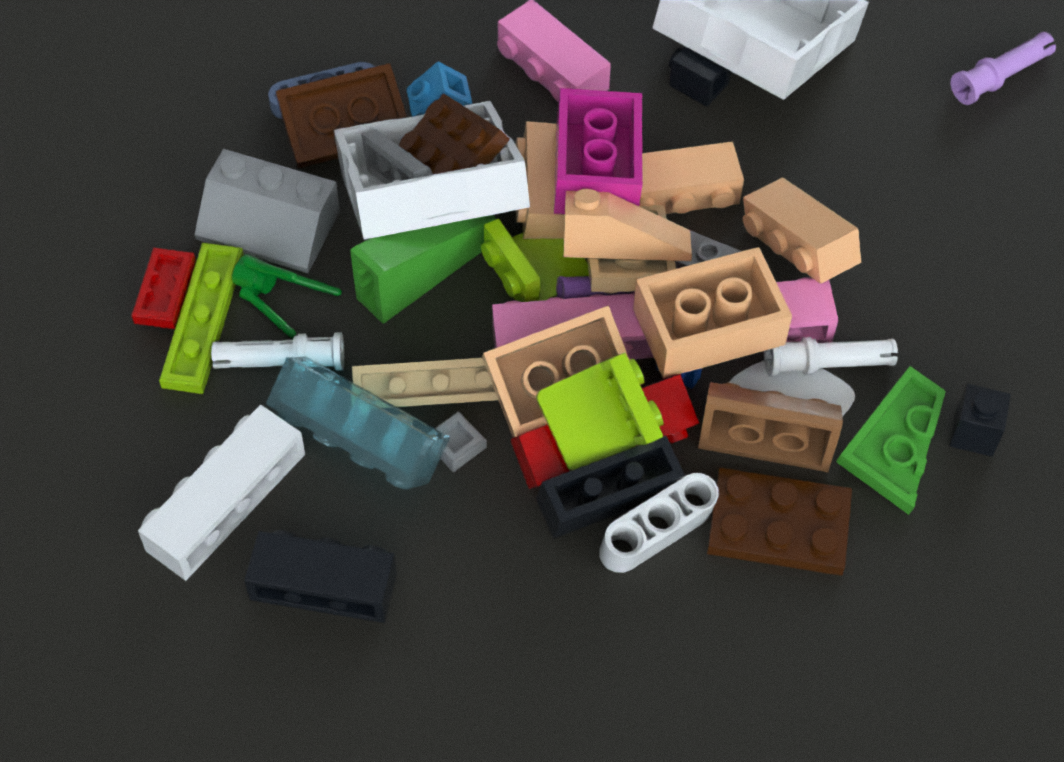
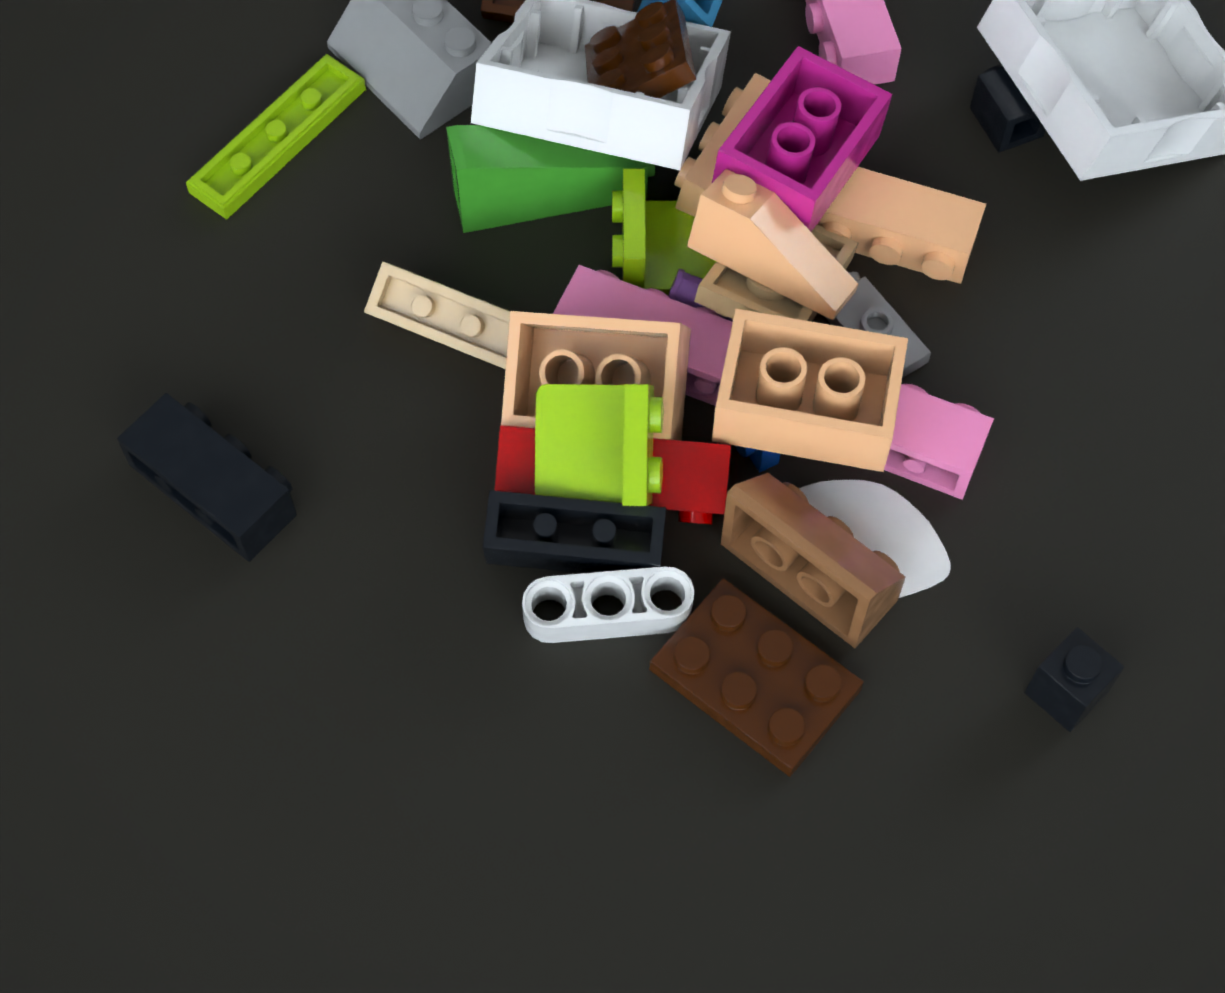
camera: 30 degrees right, 5 degrees up
red plate [131,247,196,329] -> none
white brick [138,405,305,581] -> none
white pin [211,332,345,372] -> none
green plant [232,254,342,338] -> none
clear light blue brick [266,356,450,490] -> none
light grey plate [361,129,433,184] -> none
light grey tile [425,411,487,472] -> none
light nougat brick [743,177,861,284] -> none
white pin [764,337,898,377] -> none
bright green wing [836,366,946,515] -> none

